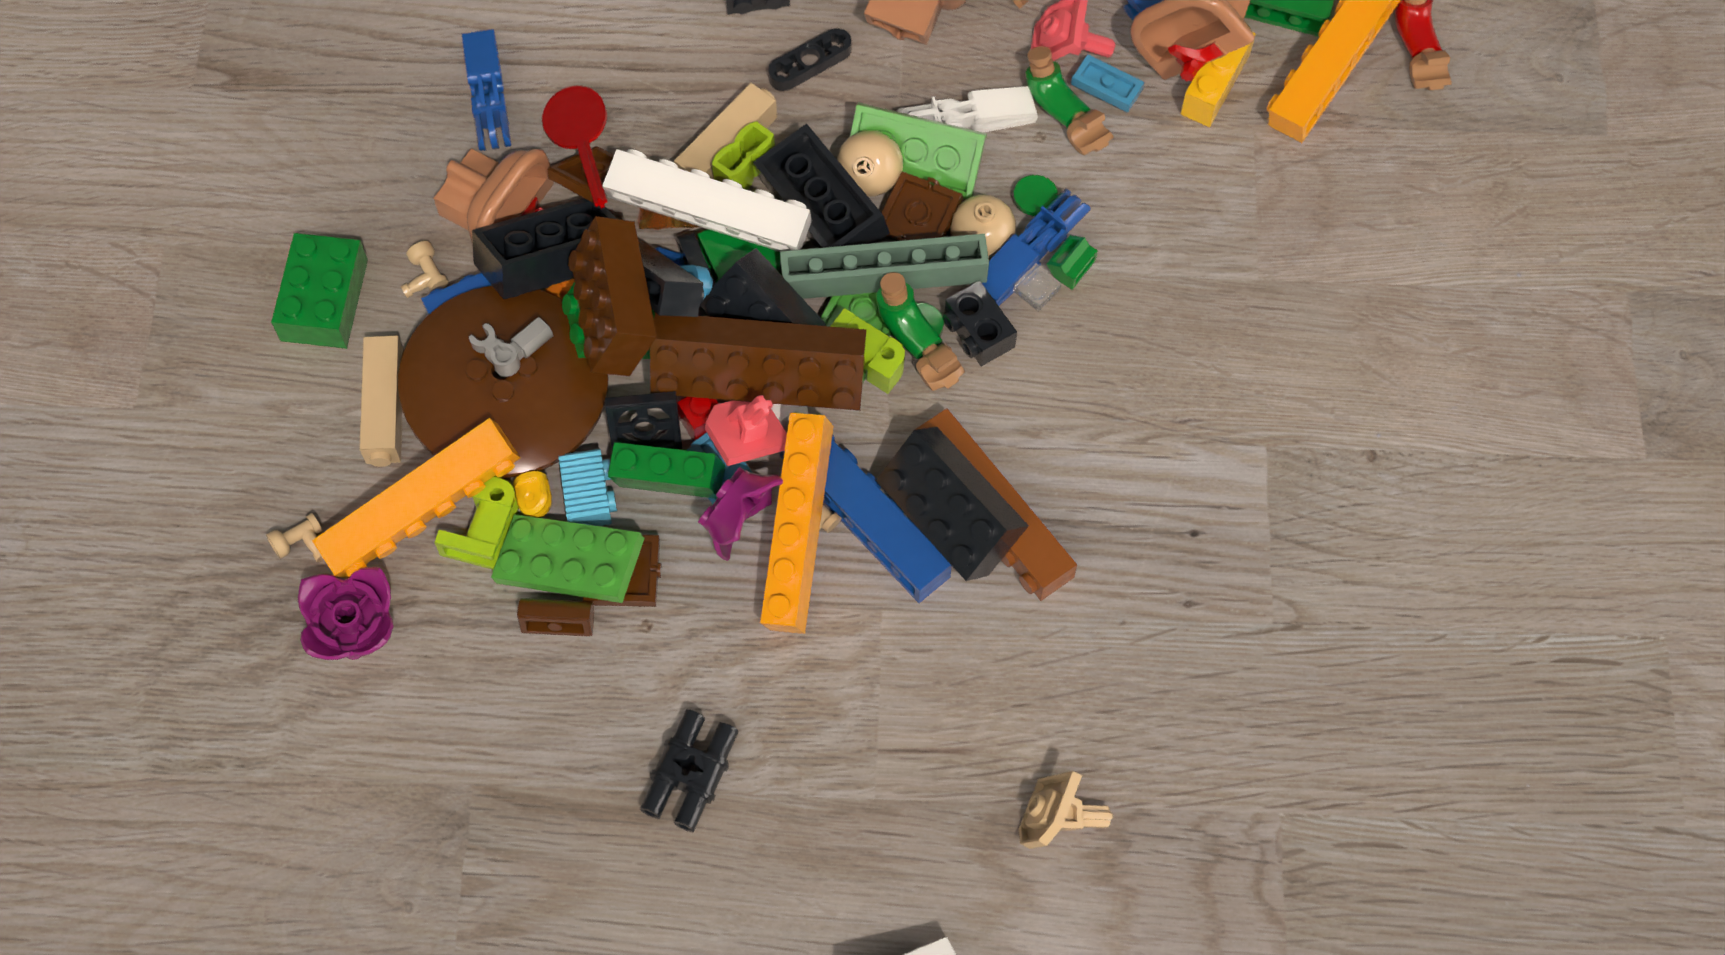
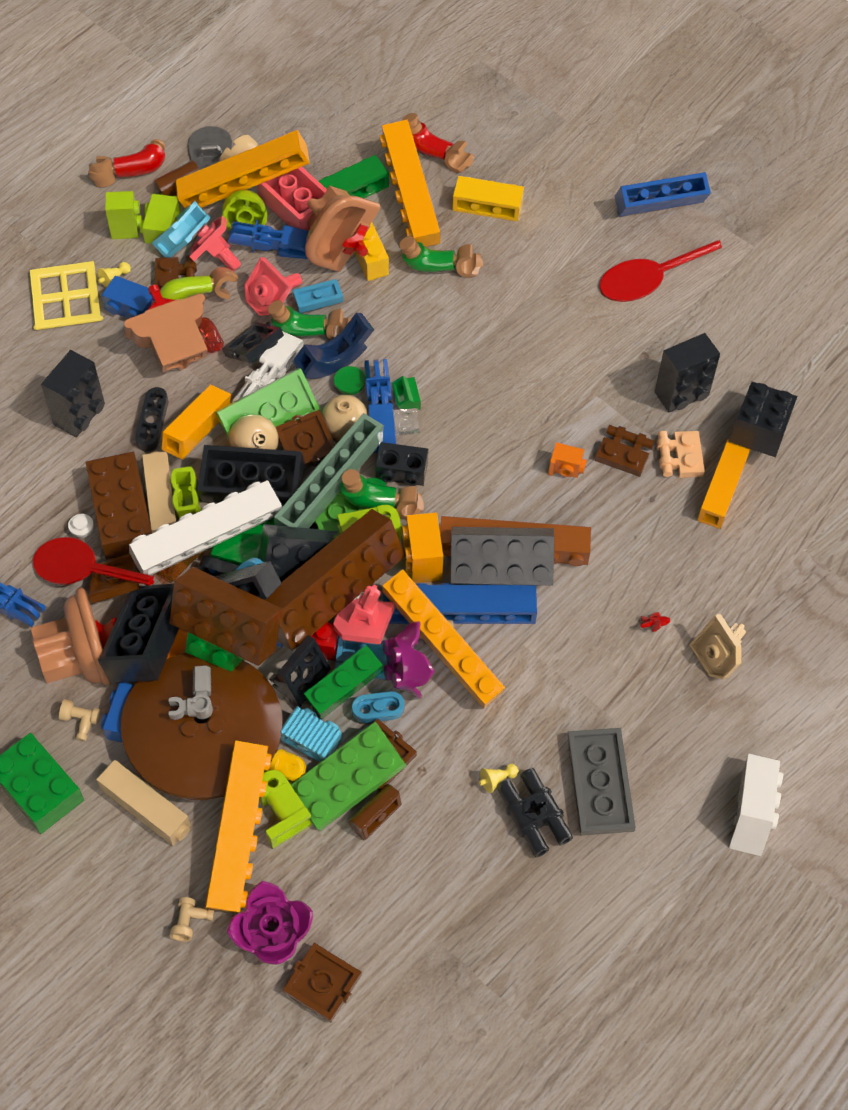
camera: 50 degrees left, 5 degrees down
none -> white plate [68,514,94,538]
none -> reddish brown brick [85,451,152,560]
none -> light orange brick [162,384,231,460]
none -> clear red piece [198,317,224,353]
none -> black plate [222,321,284,363]
none -> reddish brown plate [283,942,362,1023]
none -> dark blue arch [292,313,374,379]
none -> dark azure plate [352,692,405,723]
none -> piece [399,236,483,278]
none -> light orange brick [402,512,443,584]
none -> yellow brick [453,176,524,222]
none -> light yellow piece [479,764,519,793]
none -> orange brick [548,442,587,478]
none -> dark grey plate [568,728,636,836]
none -> reddish brown plate [595,425,655,477]
none -> red piece [600,240,722,302]
none -> blue brick [615,172,711,217]
none -> red plant [641,612,670,632]
none -> black brick [654,333,720,413]
none -> light nougat plate [656,431,705,478]
none -> light orange brick [698,439,750,529]
none -> black brick [729,381,798,458]

